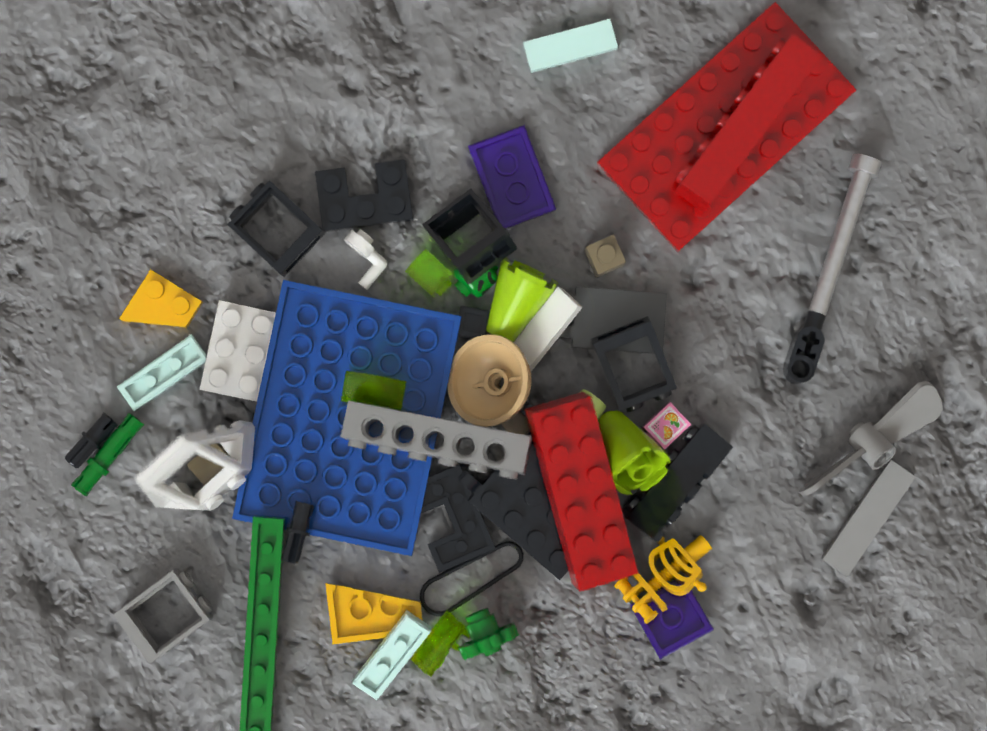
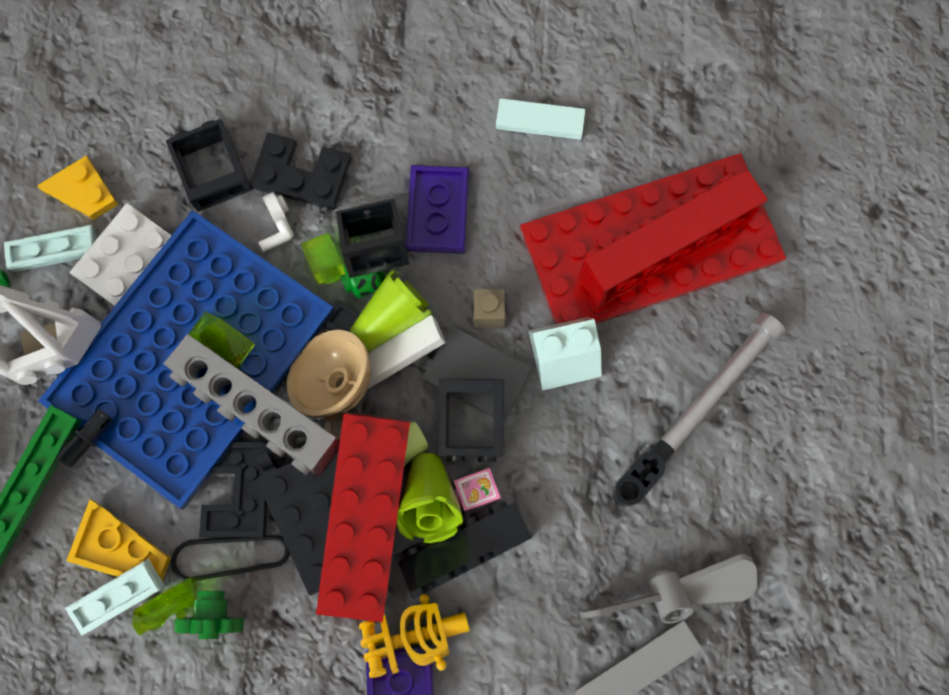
camera: 30 degrees right, 10 degrees down
none -> light aqua slope [529,317,602,391]

